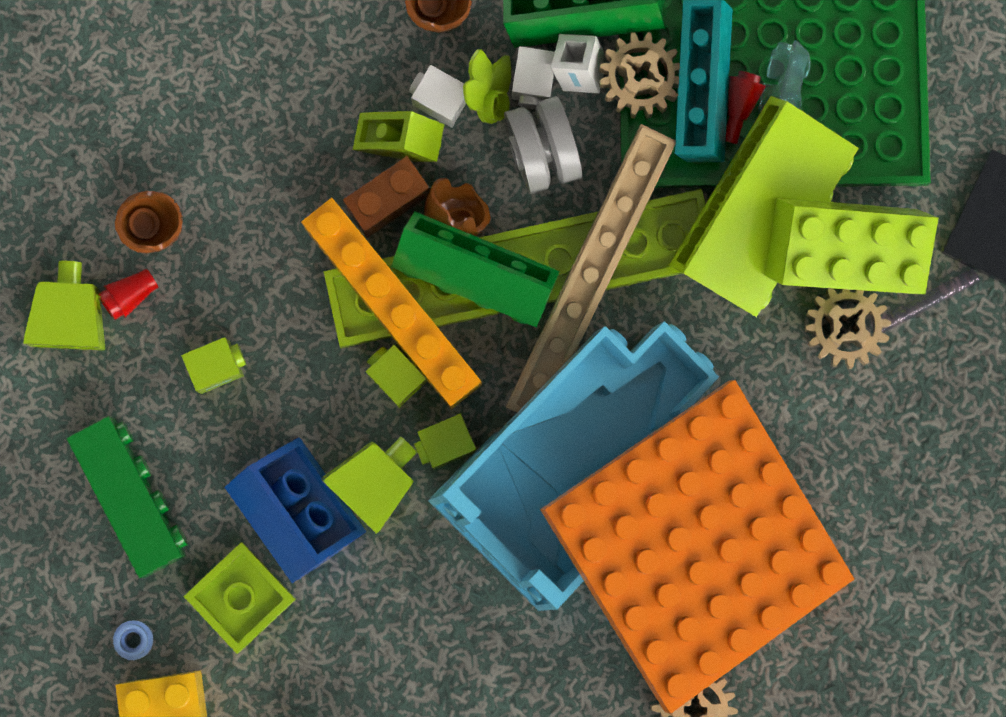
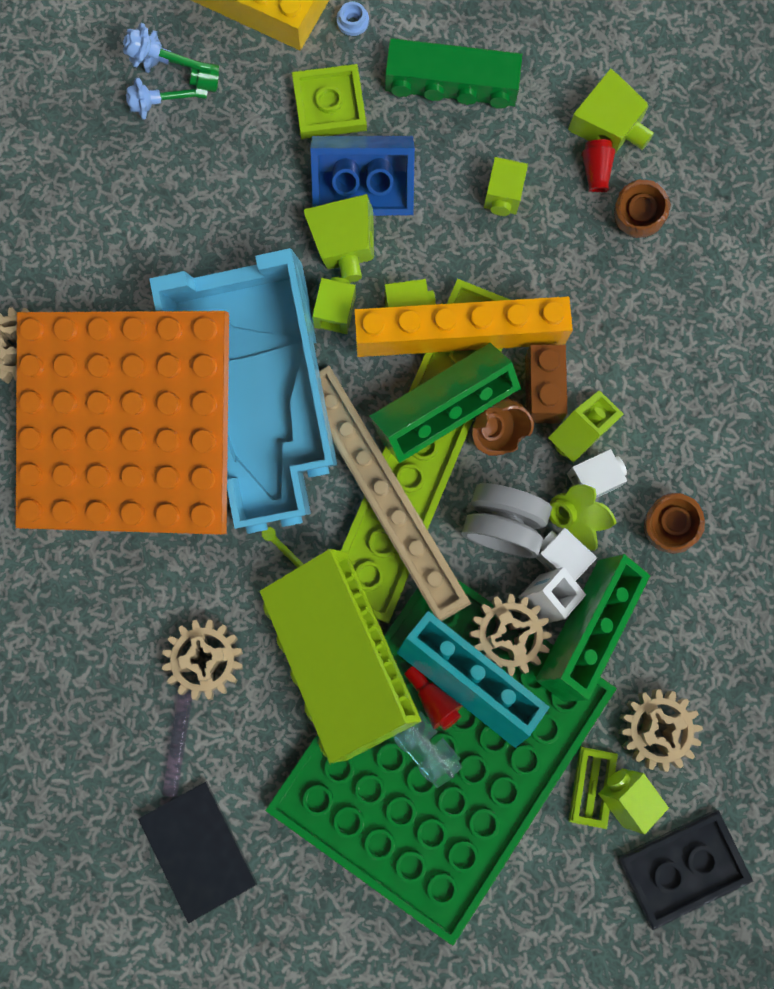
camera: 125 degrees right, 5 degrees down
lime brick [764,198,939,295] -> none
none -> lime hinge [262,527,303,568]

